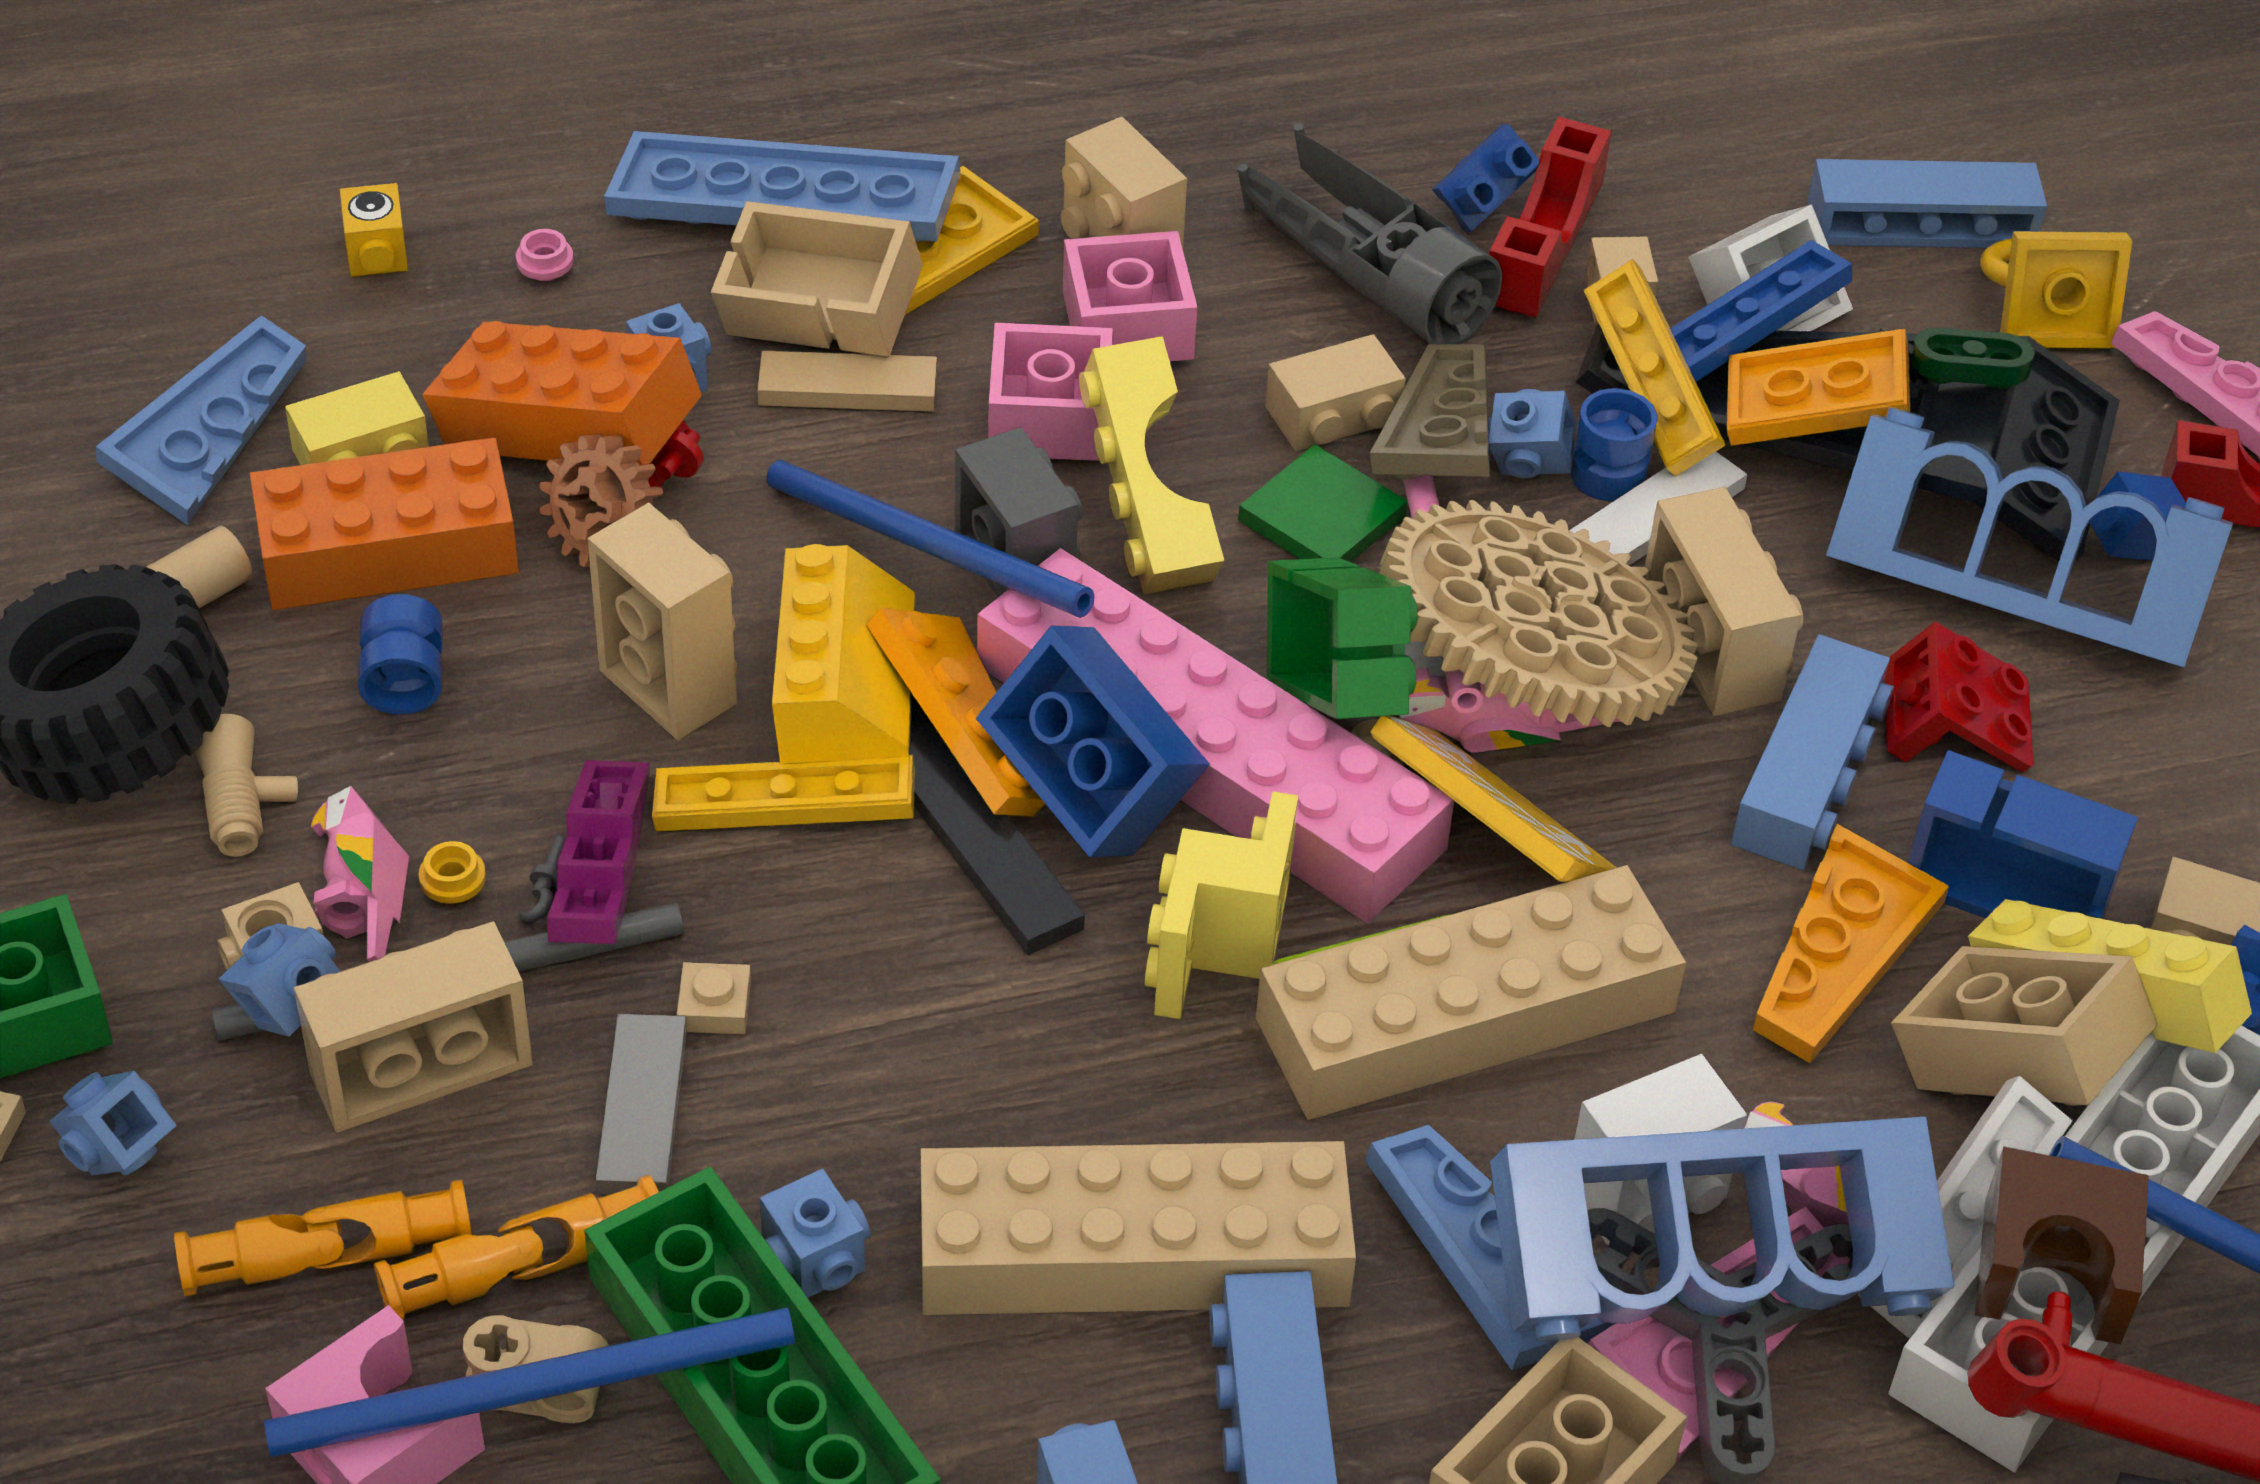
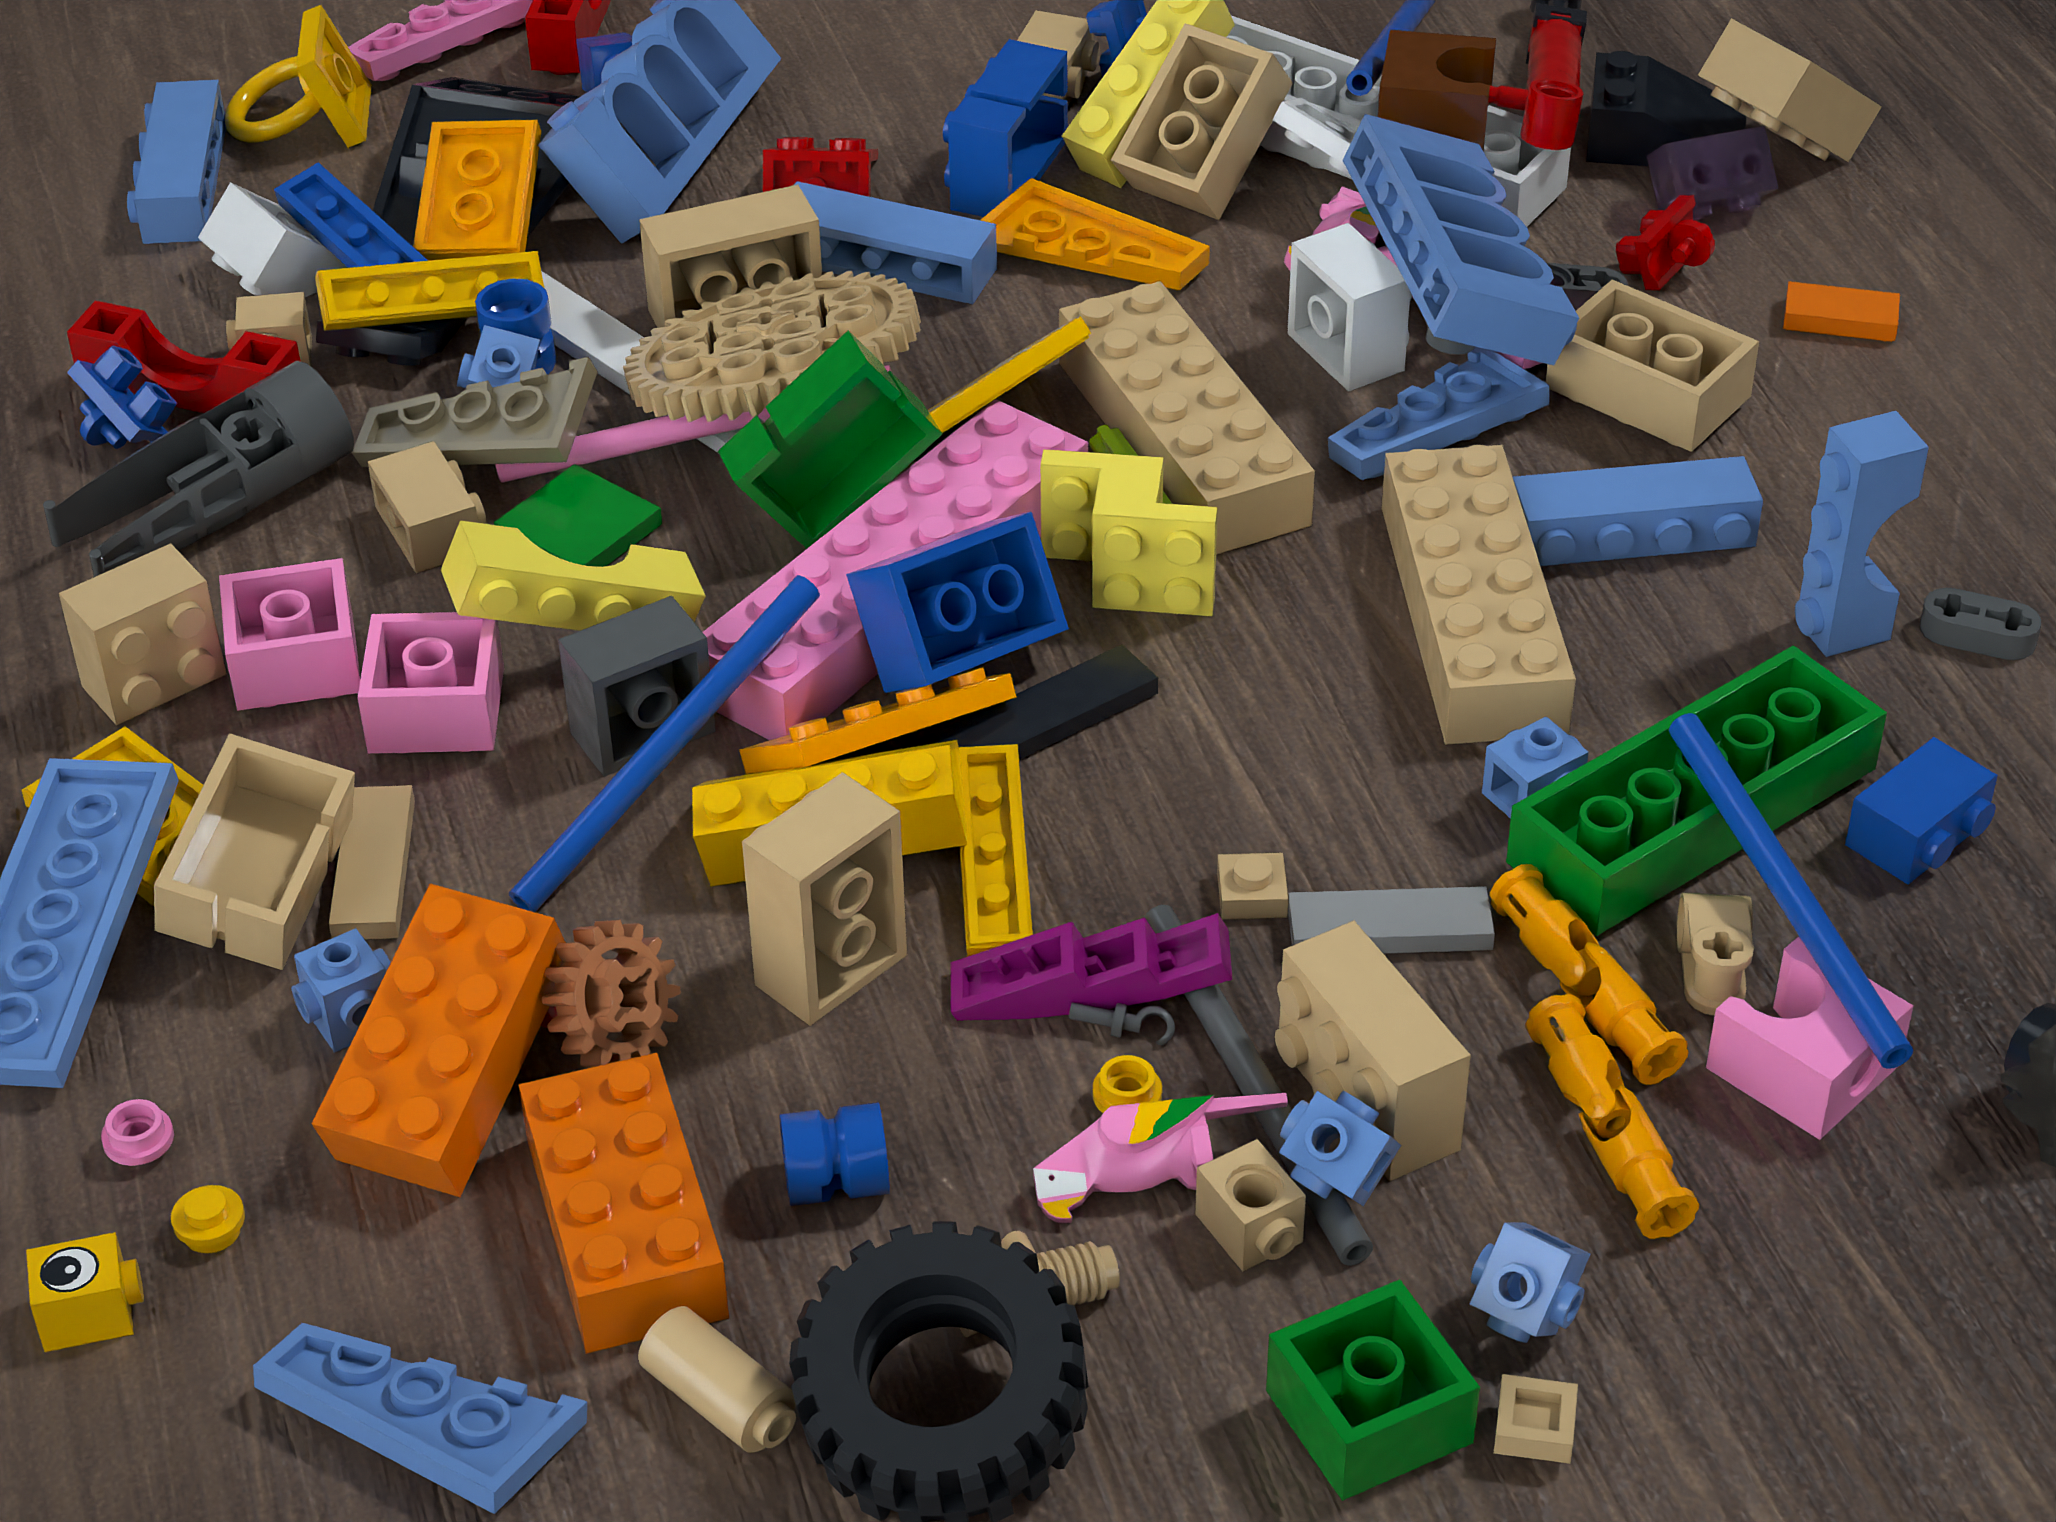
camera: 90 degrees left, 5 degrees down
light yellow brick [285,371,429,465] -> none
dark green plate [1911,328,2034,389] -> none
none -> yellow plate [171,1185,245,1253]

